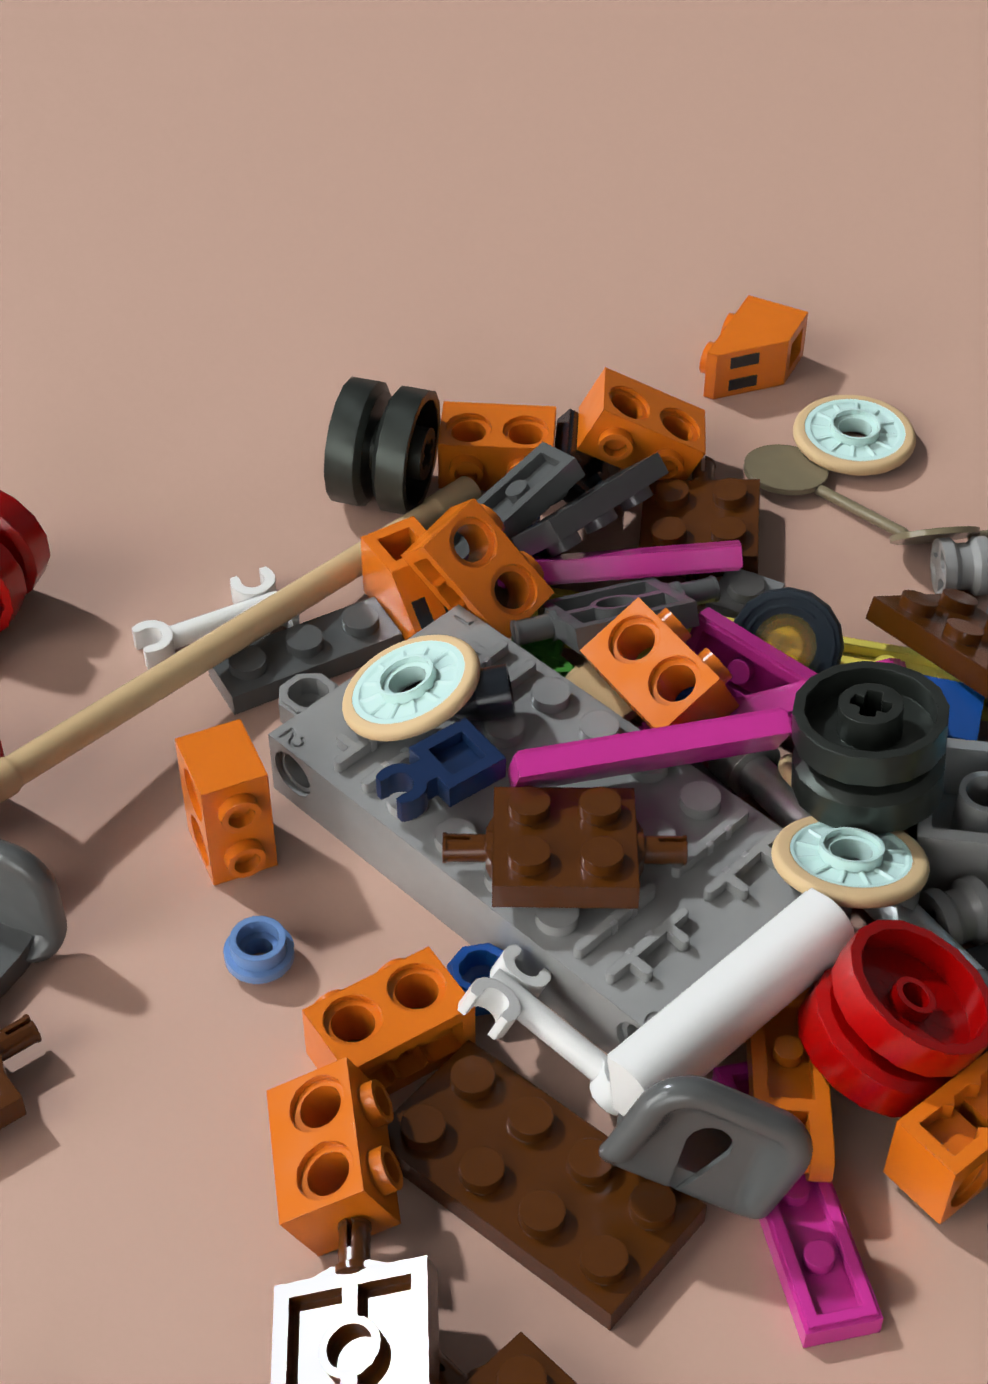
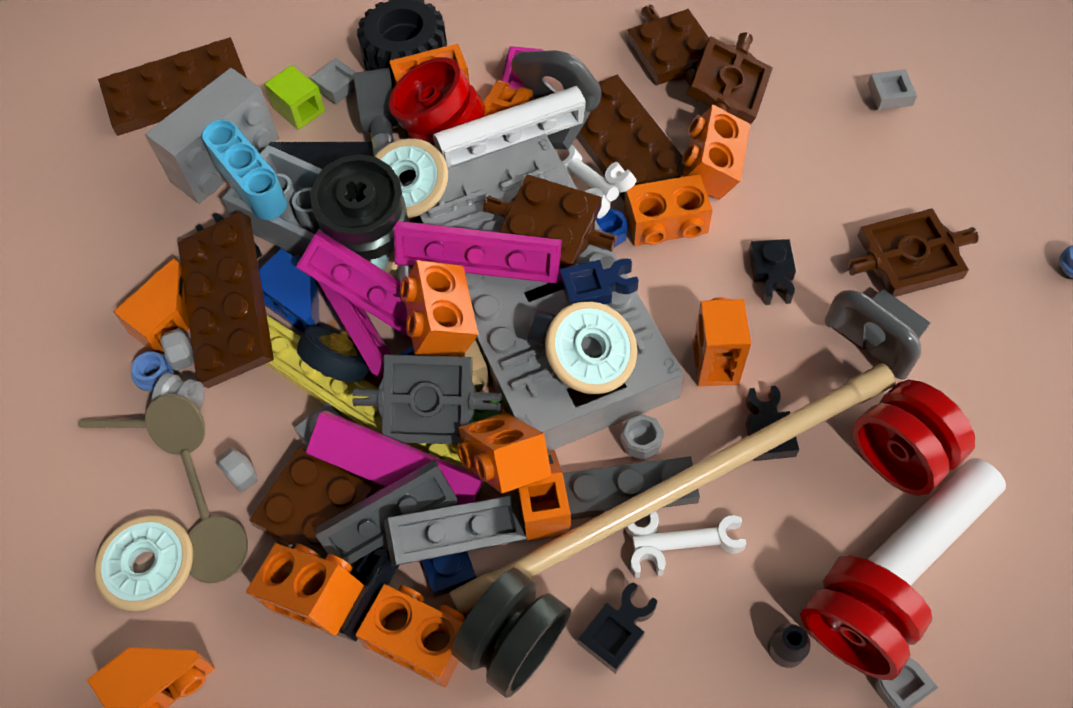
camera: 155 degrees left, 15 degrees up
medium blue plate [223,916,295,984] -> none
none -> light grey tile [215,448,257,492]
none -> black plate [578,582,657,674]
none -> black plate [745,386,799,461]
none -> black plate [749,239,796,305]
none -> black hose [768,624,811,668]

